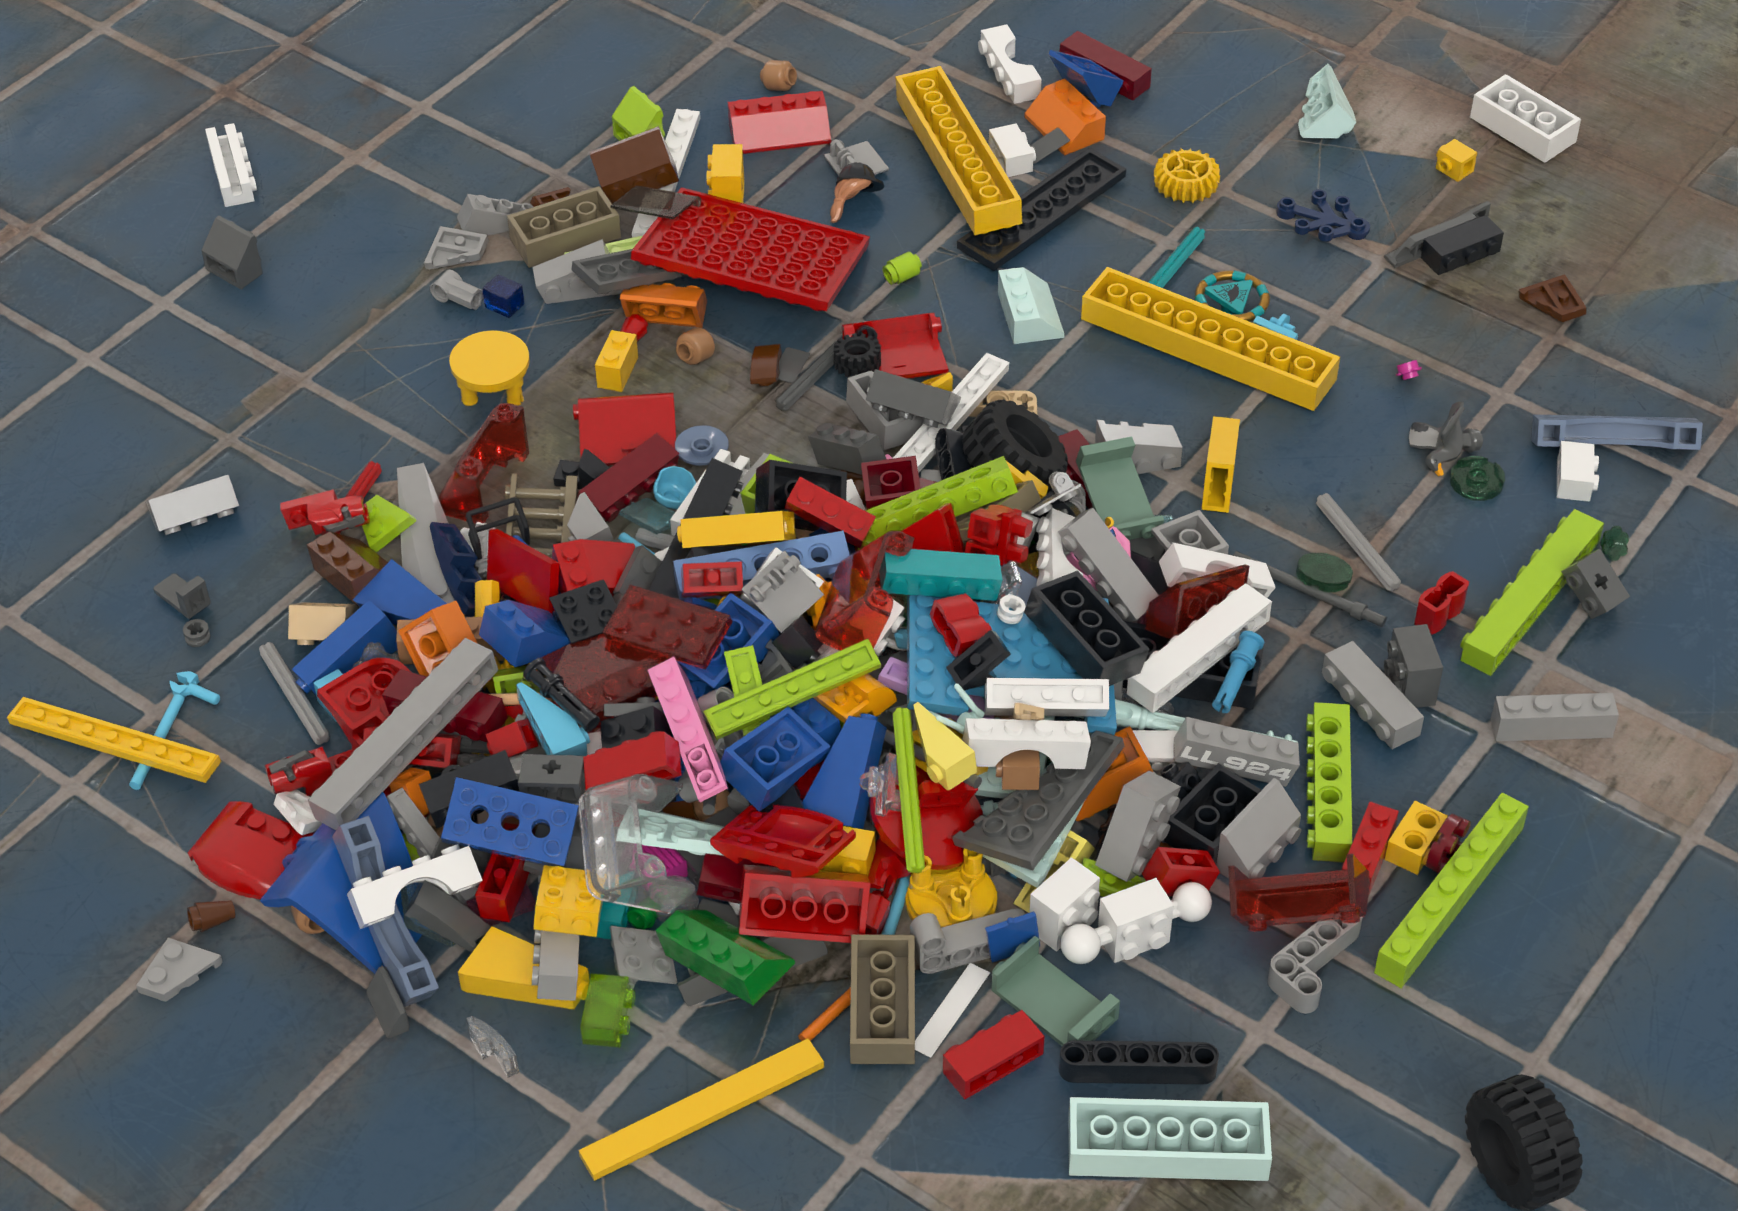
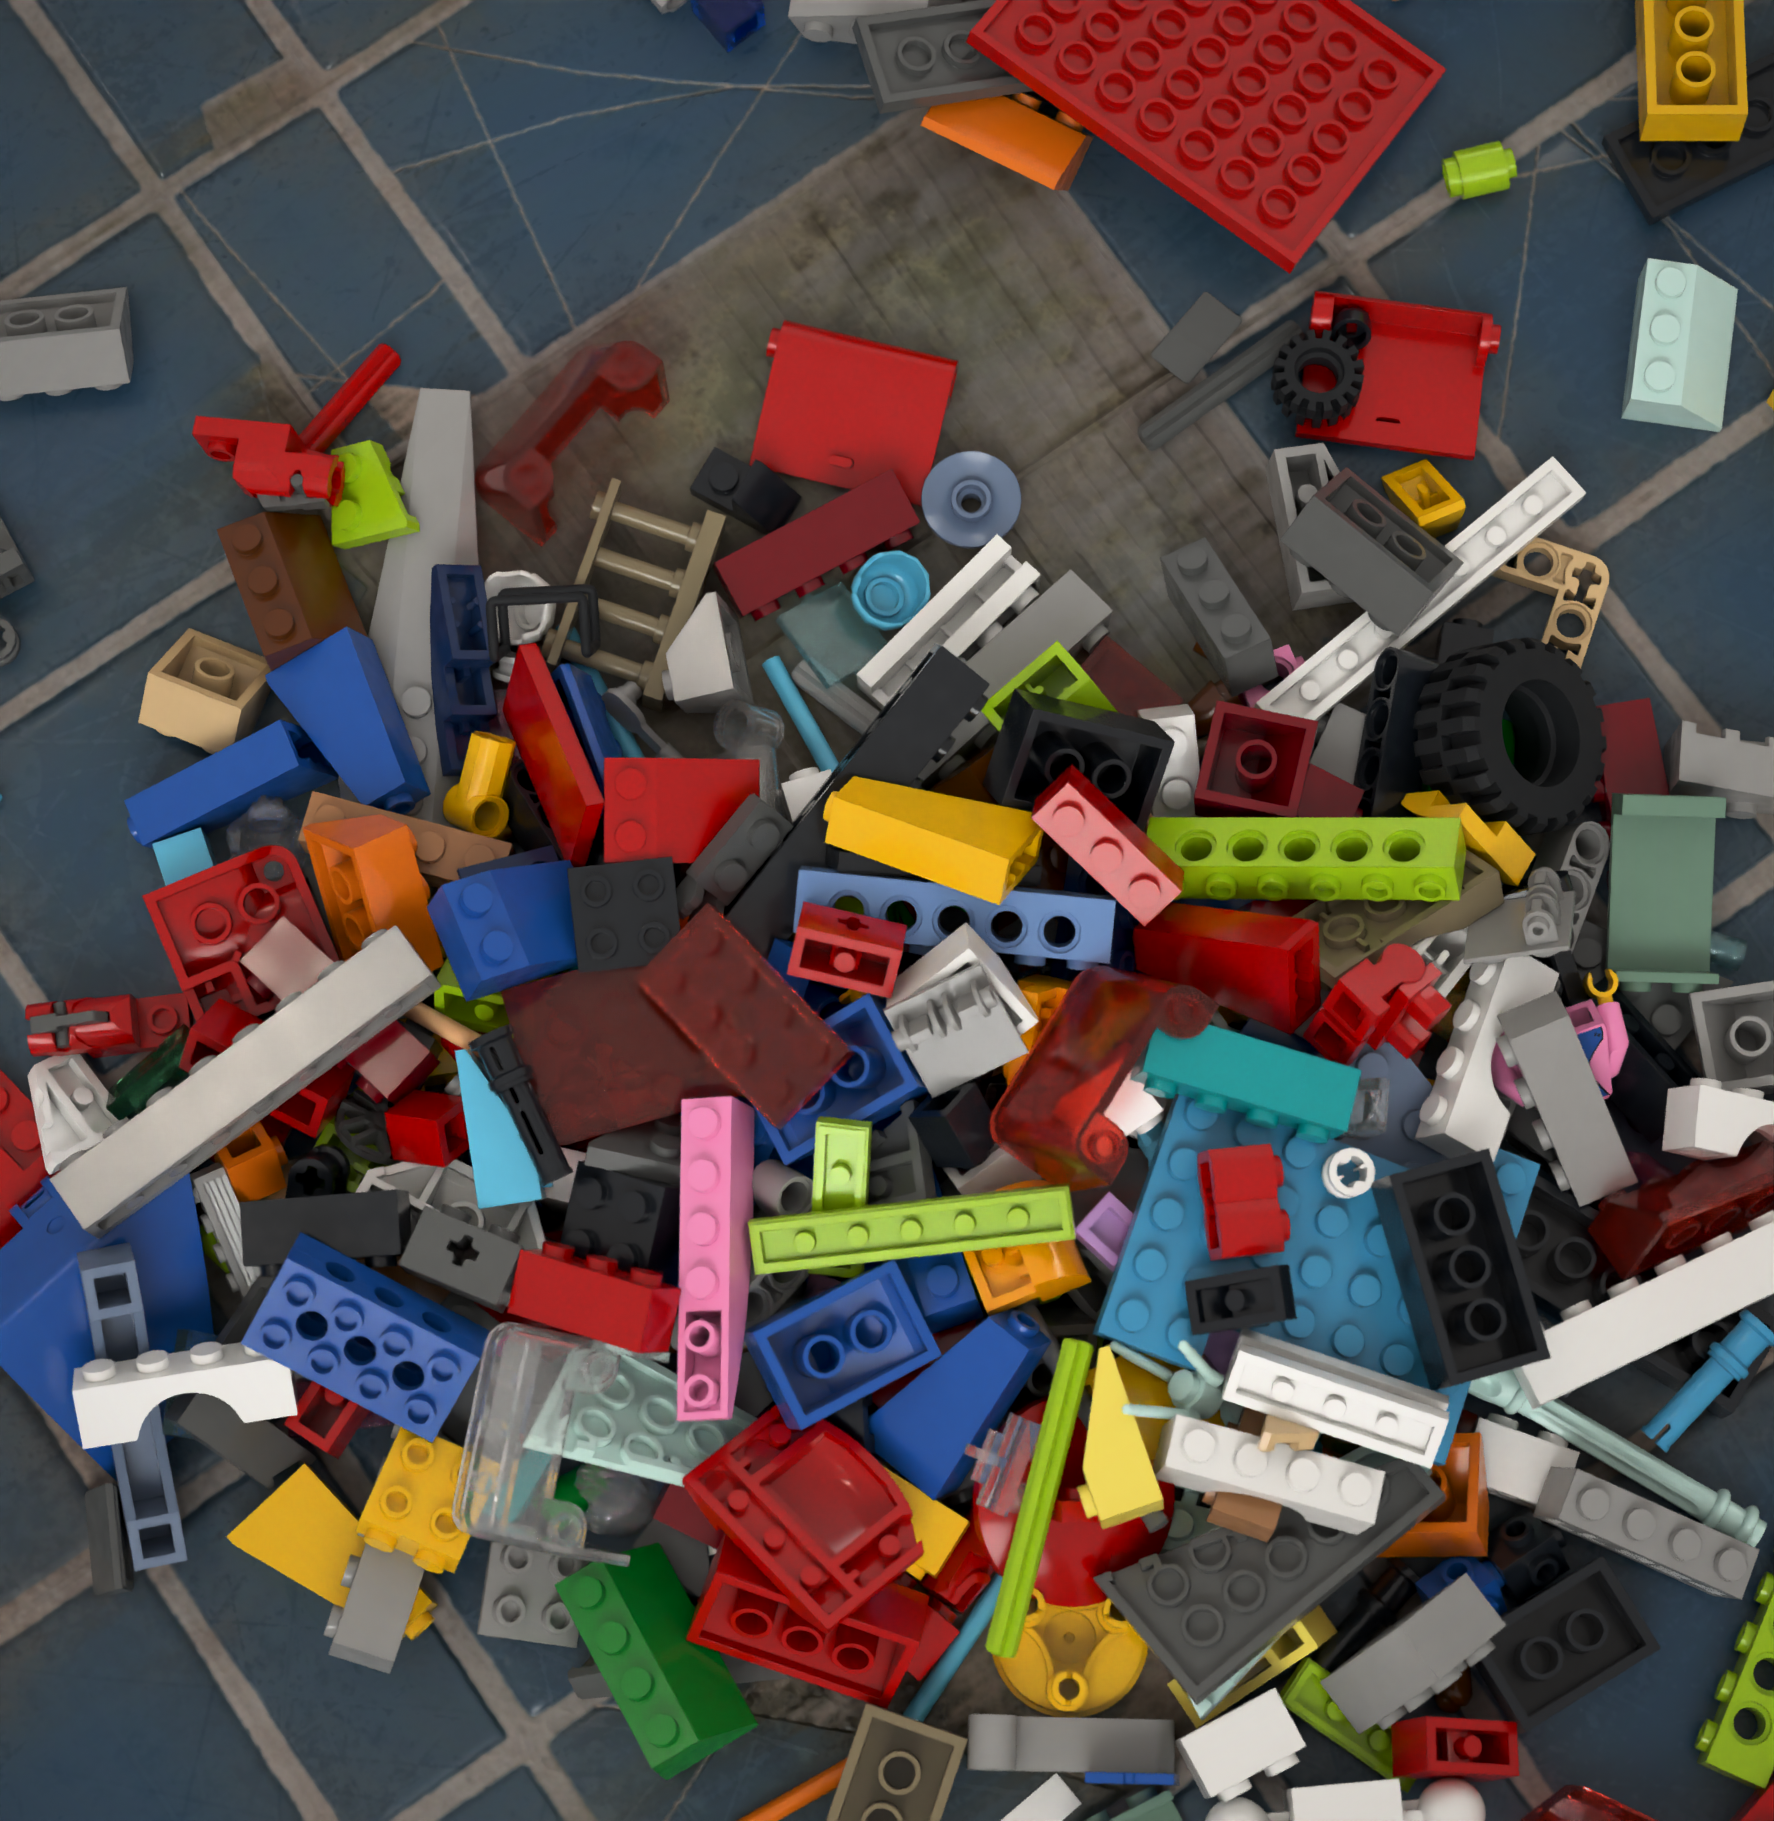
camera: 20 degrees right, 30 degrees up
light grey axle [259,642,330,745] -> none
yellow piece [449,331,530,406] -> none
clear slope [466,1016,519,1078] -> none
clear neon green piece [580,974,635,1047] -> none
yellow brick [595,330,638,392] -> none
red cone [620,314,648,342] -> none
medium nougat head [676,327,715,365] -> none
reddish brown slope [750,344,782,386] -> none
light grey slope [1216,778,1301,889] -> none

